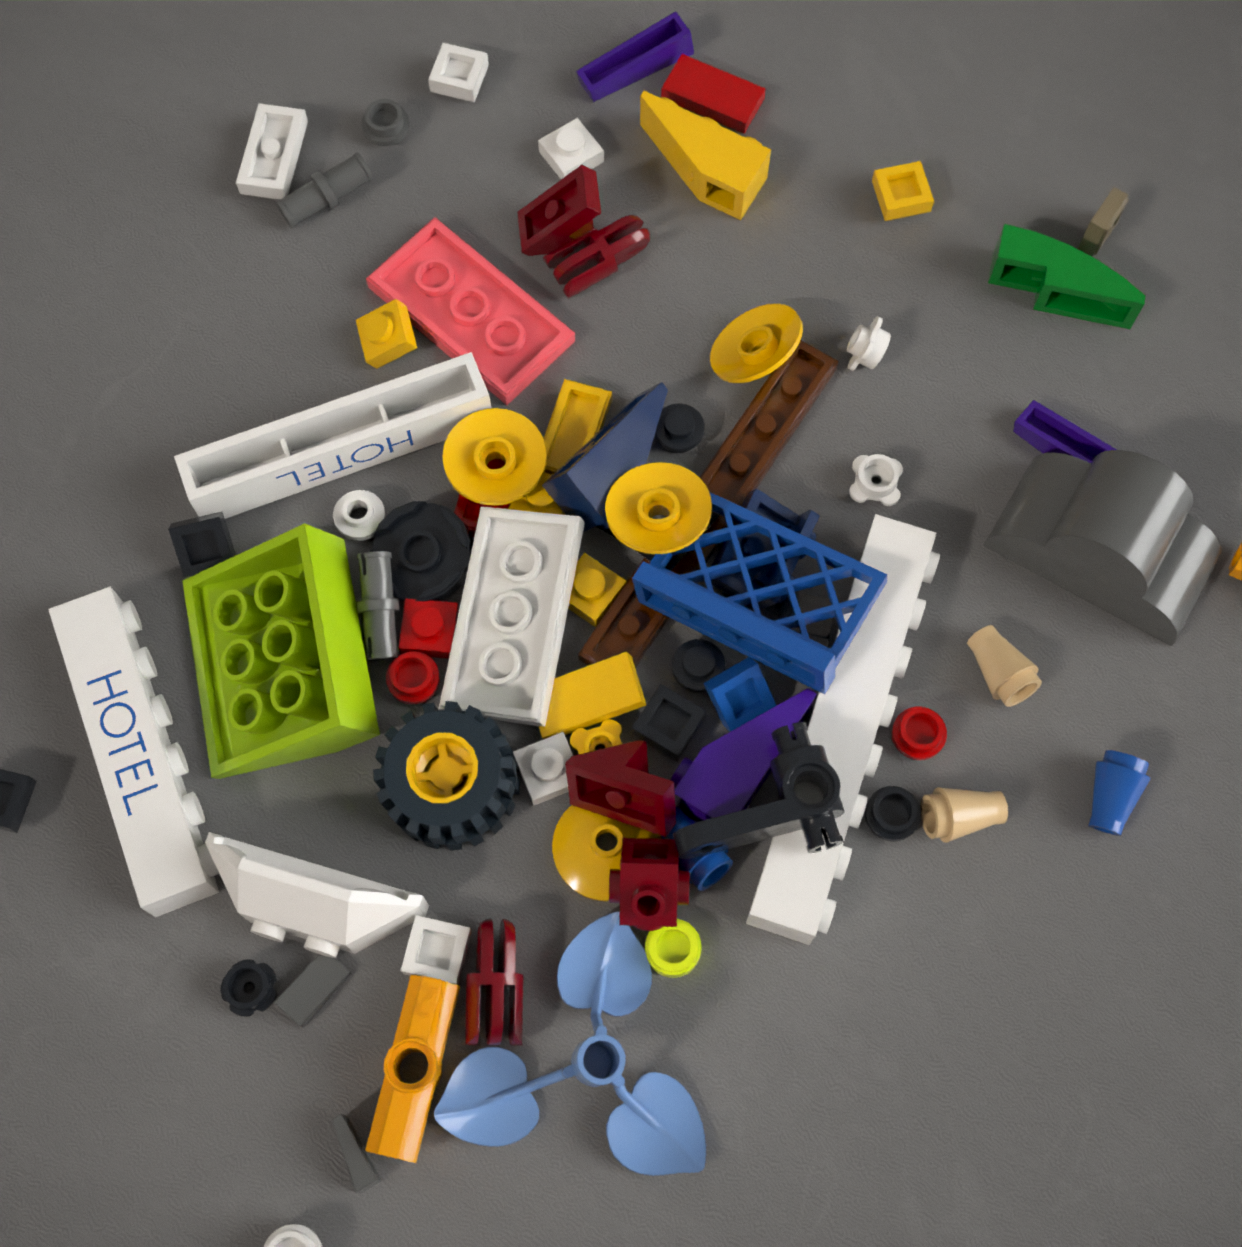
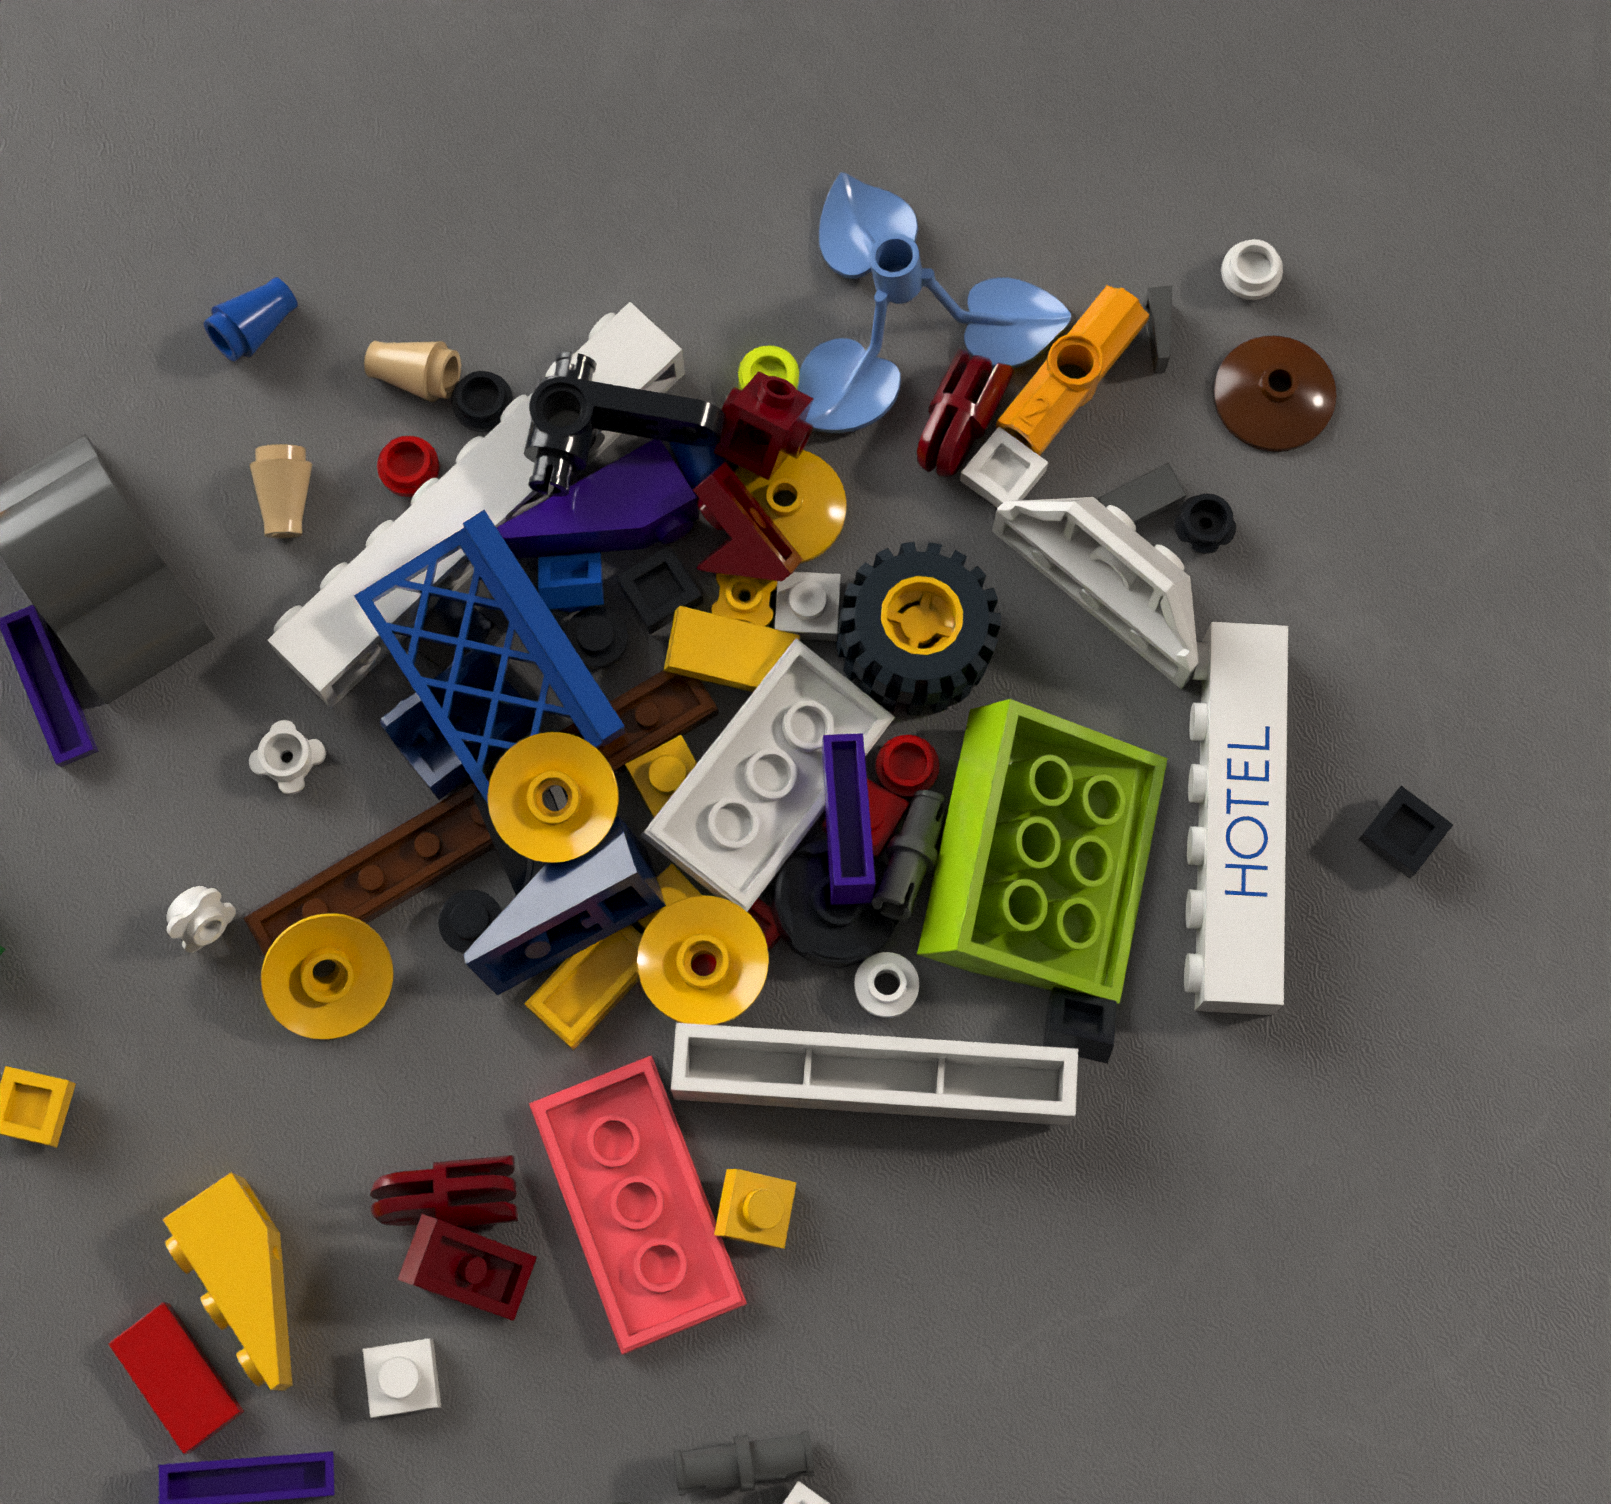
camera: 155 degrees left, 5 degrees up
none -> dark purple piece [822,733,875,905]
none -> reddish brown dish [1213,336,1336,452]

